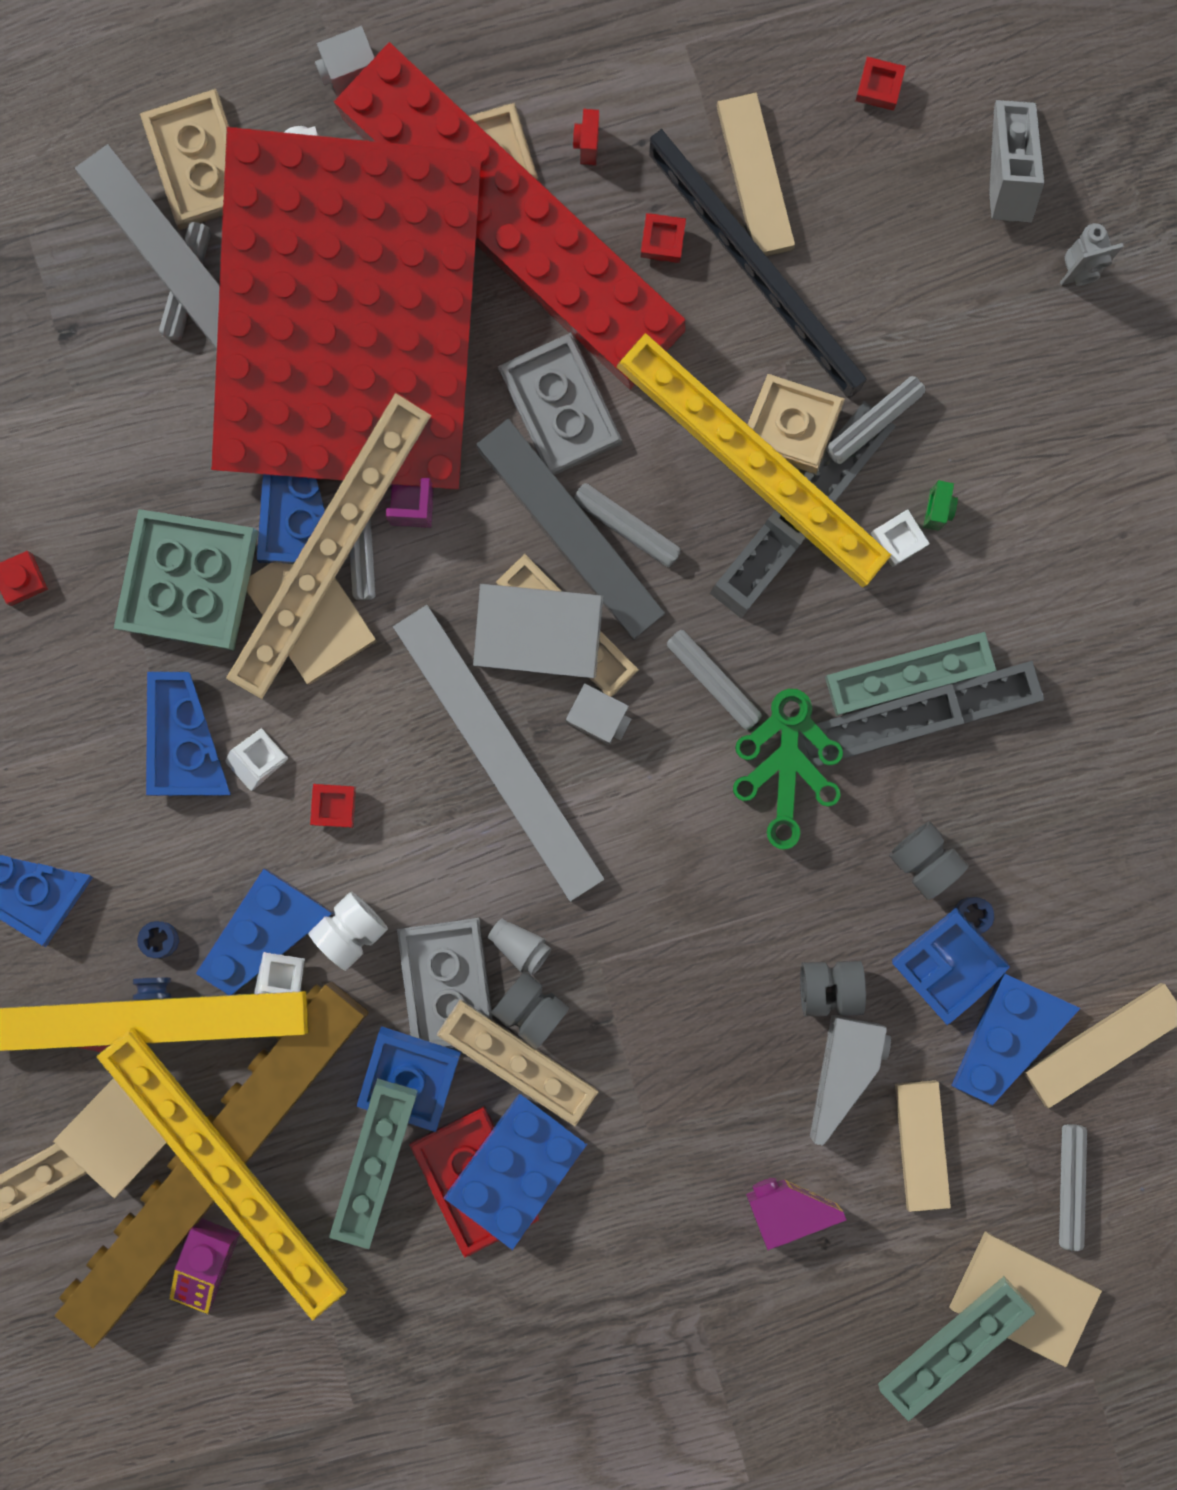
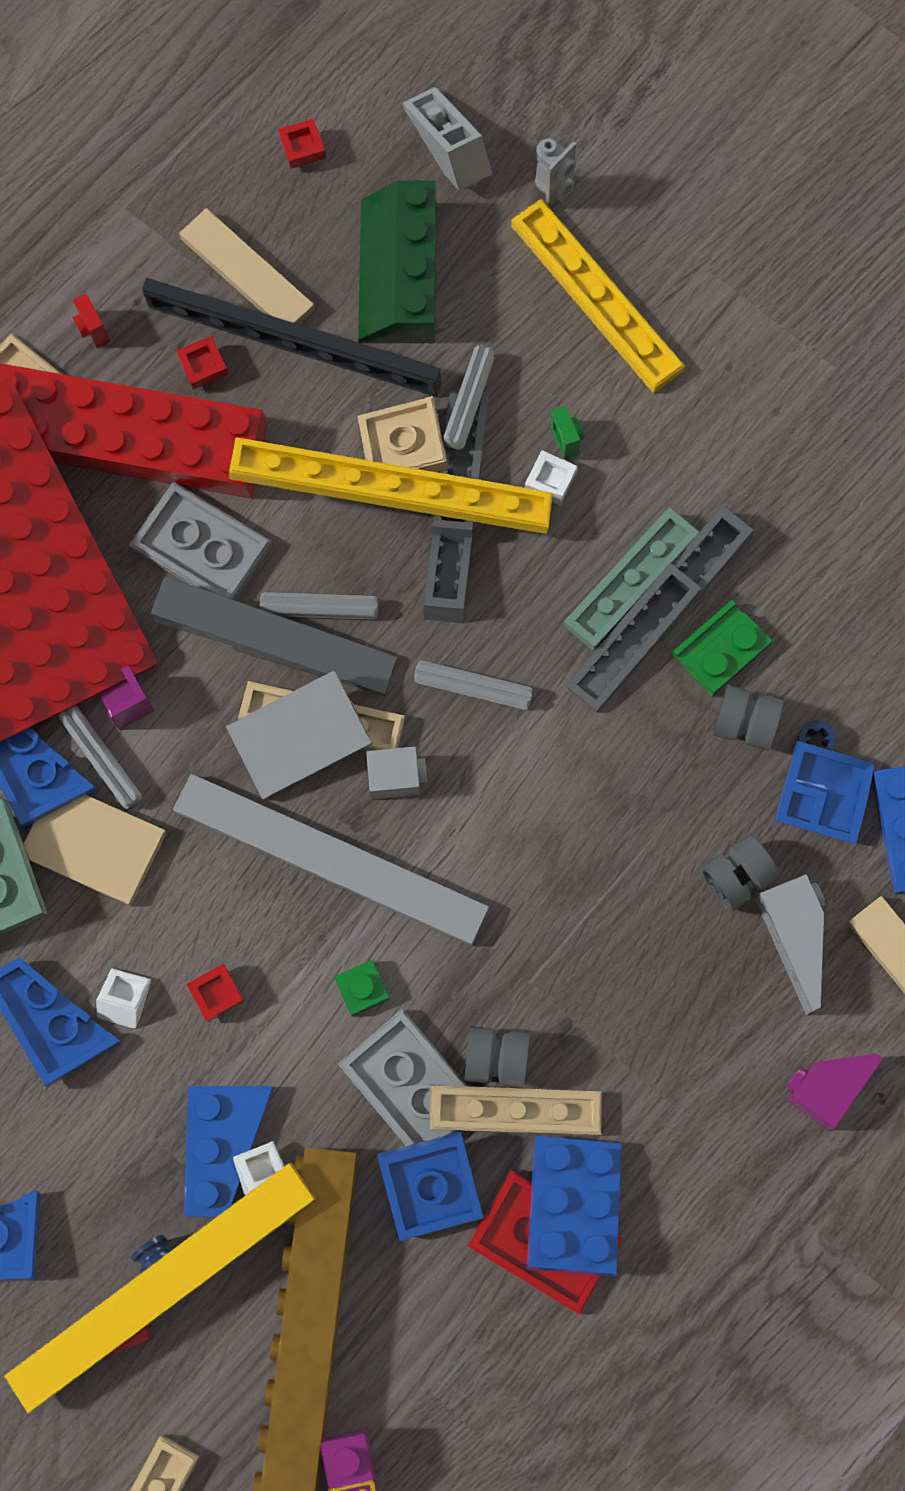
camera: 30 degrees left, 10 degrees down
tan tile [53,1078,167,1198] -> none
yellow tile [97,1028,347,1321] -> none
dark blue bush [137,921,179,959] -> none
tan tile [226,393,431,699] -> none
white wheel [309,891,388,971] -> none
sand green plate [329,1078,418,1249] -> none
light grey cone [488,918,551,975] -> none
green plant [733,689,843,849] -> none
none -> green plate [334,959,390,1017]
none -> dark green slope [358,180,437,343]
none -> yellow tile [511,199,685,394]
none -> green plate [672,600,772,697]

